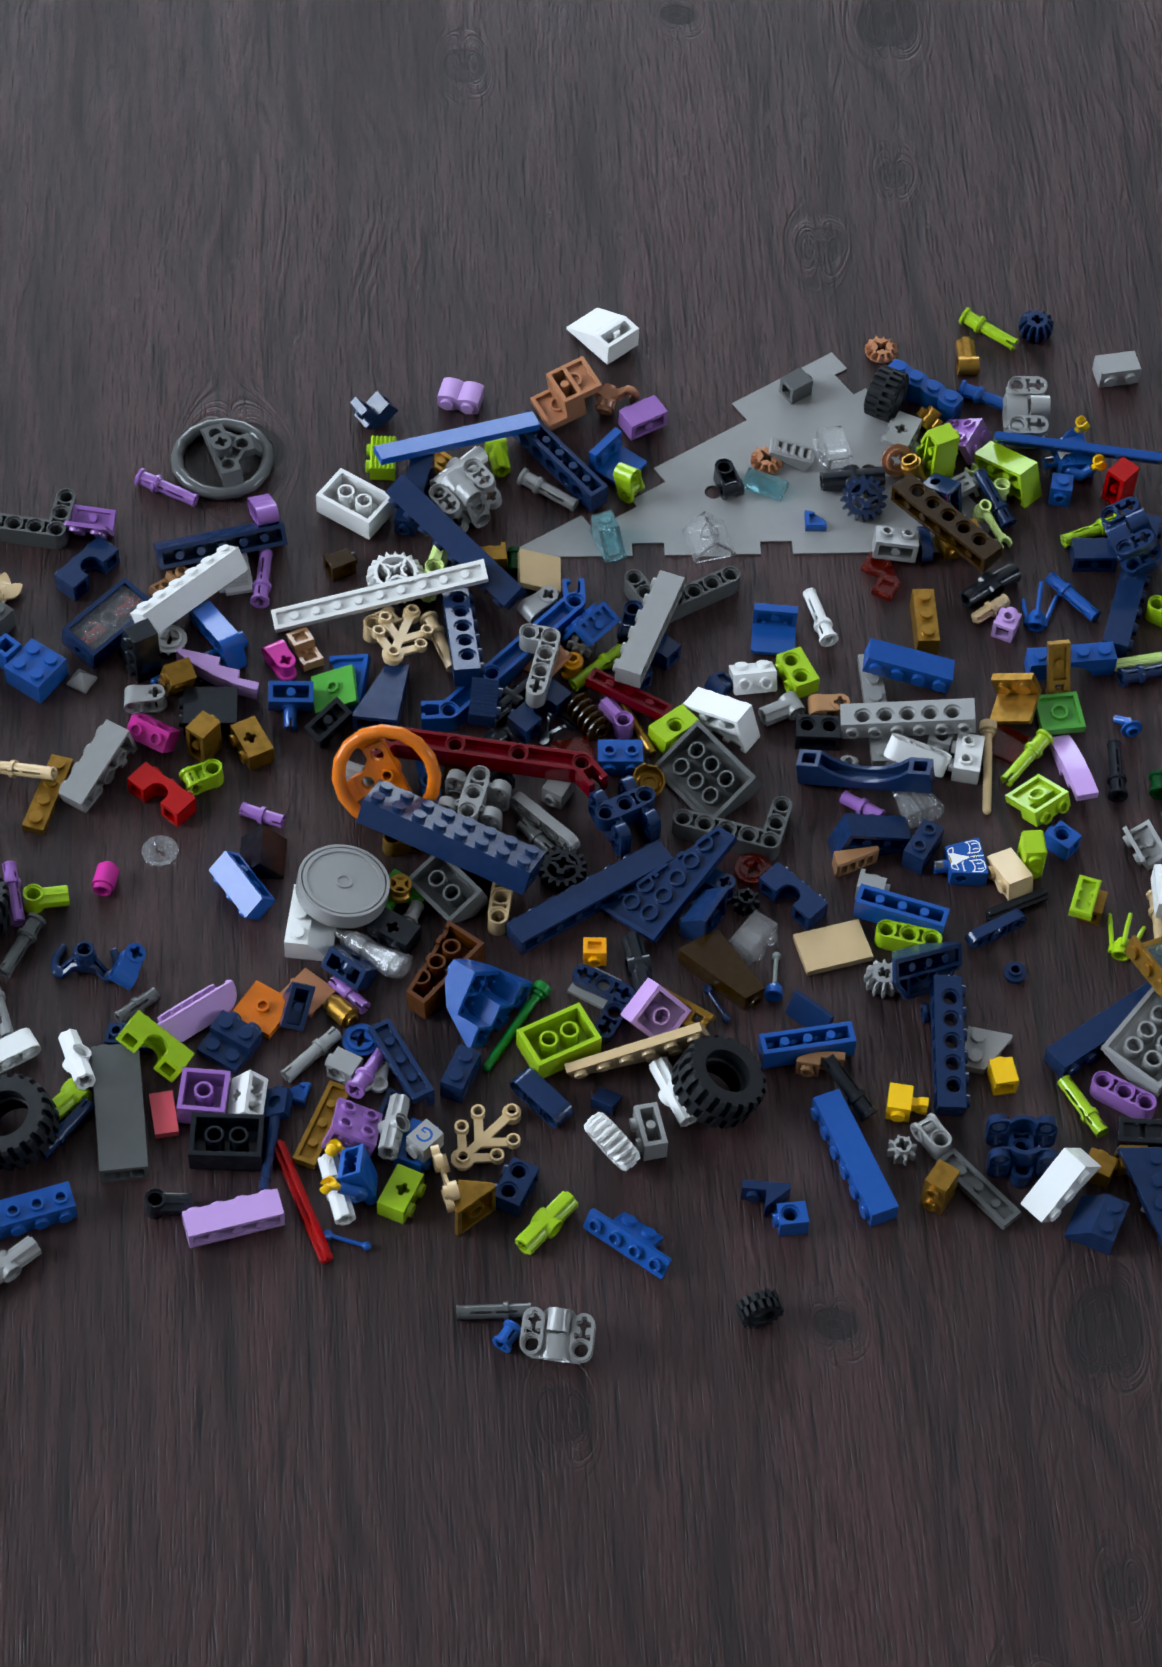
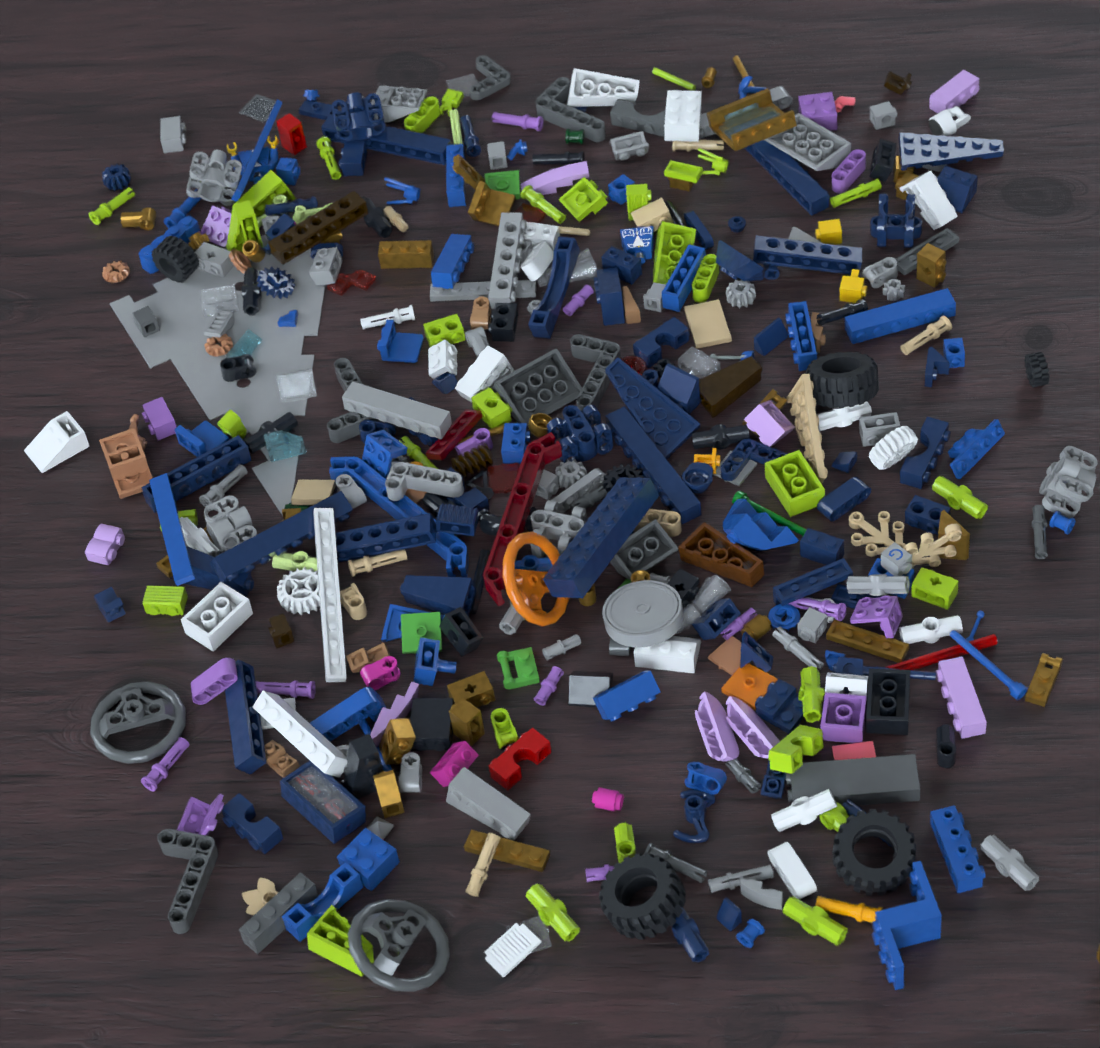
camera: 75 degrees left, 5 degrees down
clear gear [142,835,179,869] -> none
blue torso [320,1138,379,1205] -> none
tan plant [371,604,434,666] -> none
dark blue hinge [703,984,731,1023] -> none
lavender brick [991,607,1022,643] -> none
blue pin [1045,571,1101,622] -> none
none -> black piece [244,412,298,454]
none -> slope [373,770,405,818]
none -> light grey brick [487,141,507,170]
none -> bright green plate [497,647,540,689]
none -> light grey axle [542,634,582,661]
none -> light grey gear [555,459,587,489]
none -> lime wedge [653,221,696,285]
none -> dark blue hat [681,462,713,494]
none -> lavender brick [695,692,739,762]
none -> lime piece [798,666,824,723]
none -> tan pin [900,316,952,355]
none -> dark blue arch [900,417,951,489]
none -> blue piece [950,630,1028,700]
none -> pearl gold plate [1025,653,1063,707]

